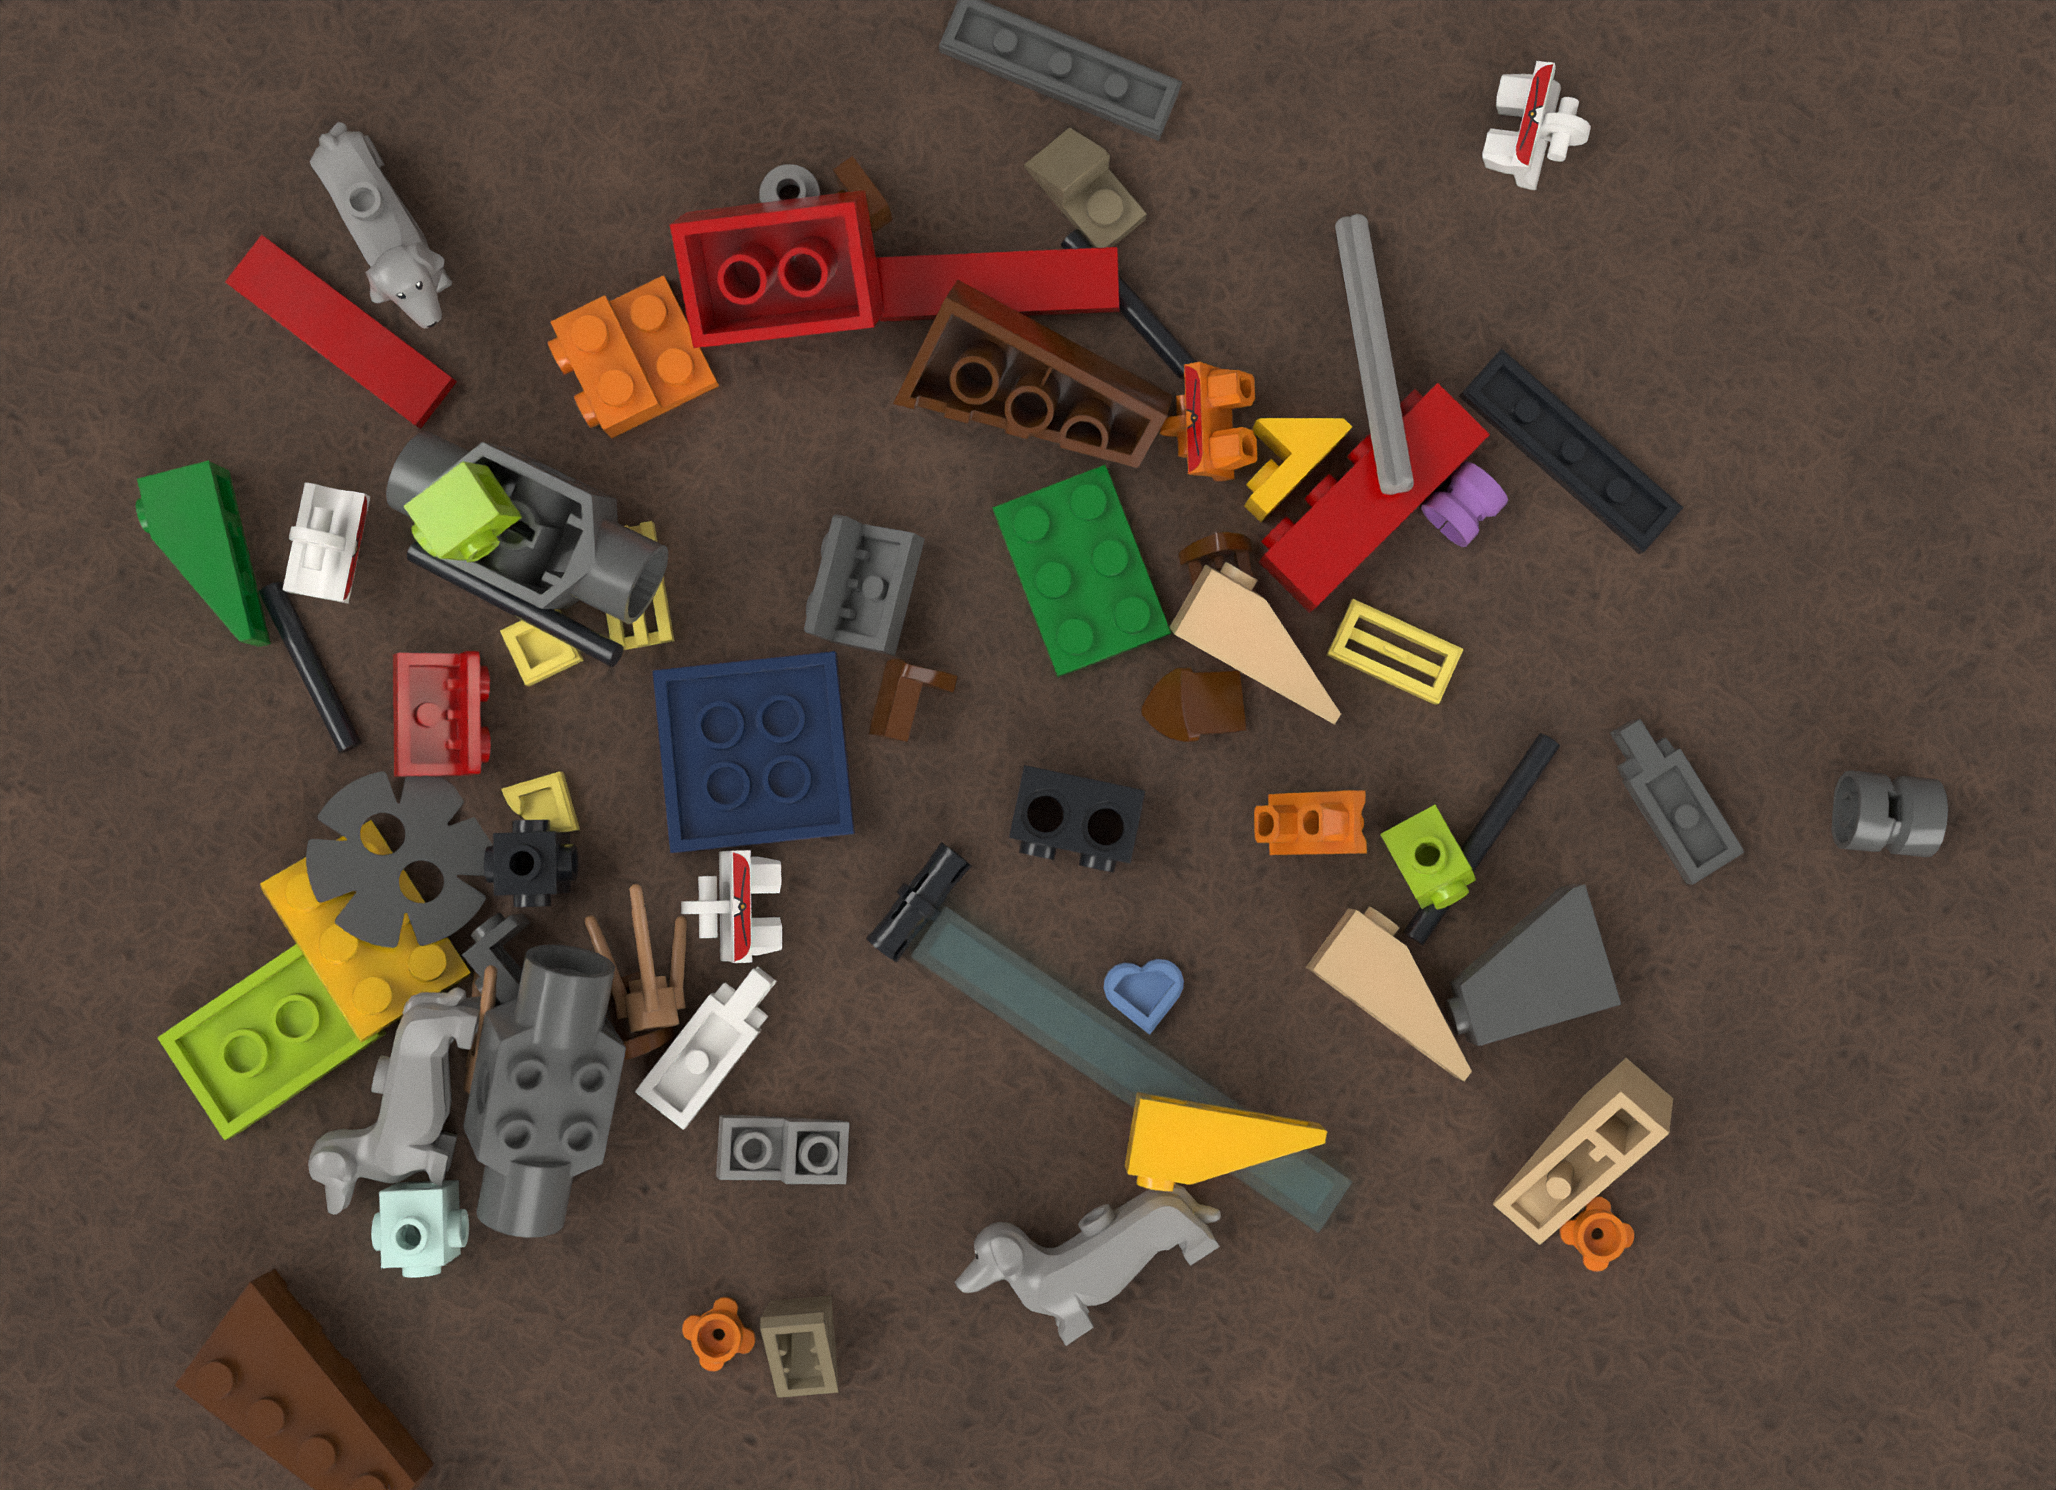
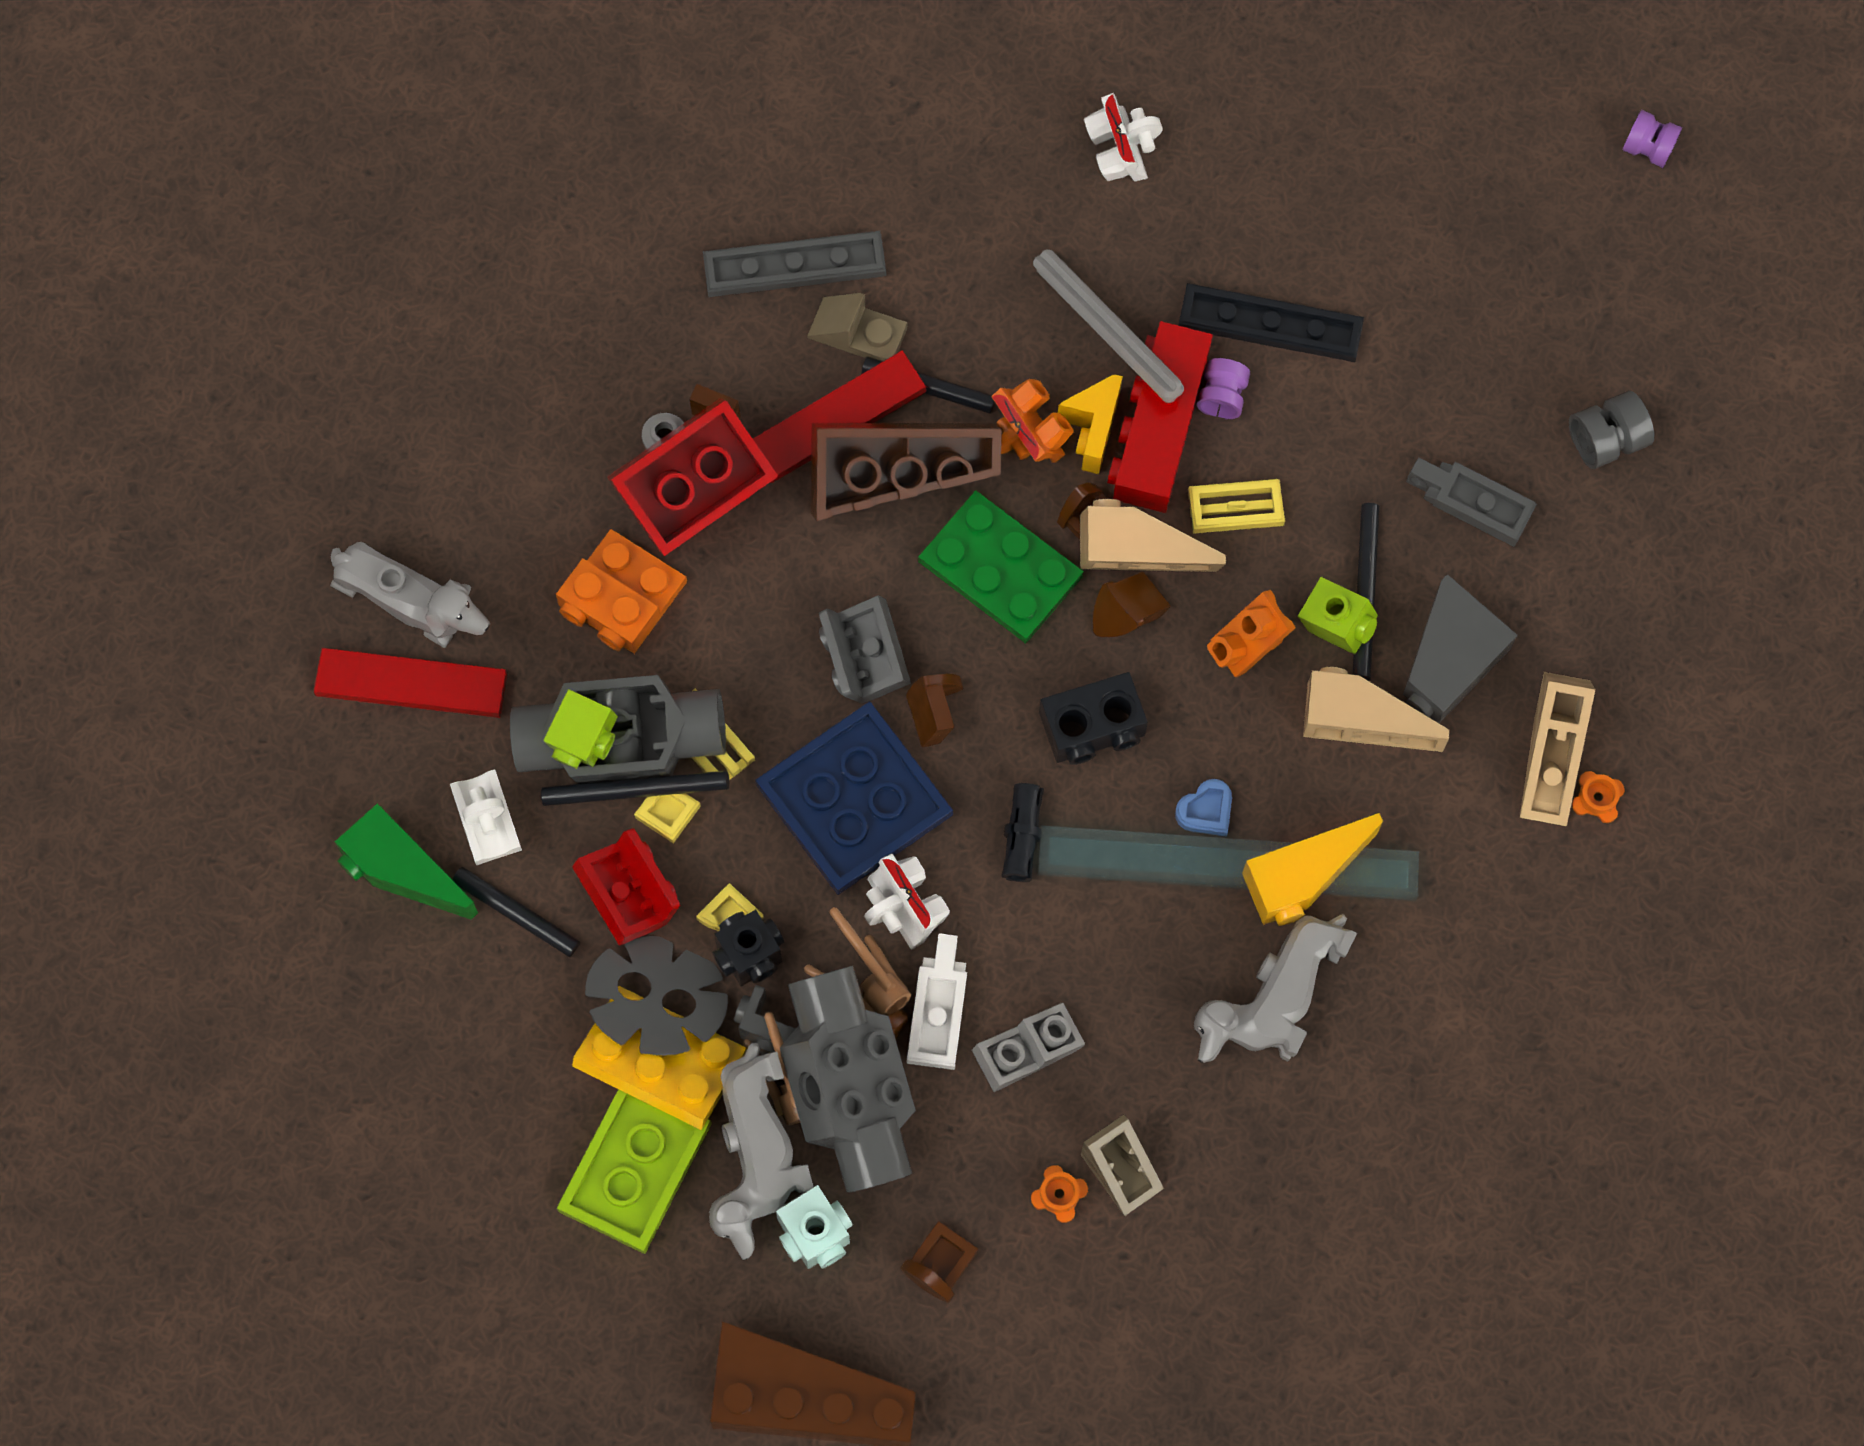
camera: 30 degrees left, 15 degrees down
none -> reddish brown tile [900,1221,979,1303]

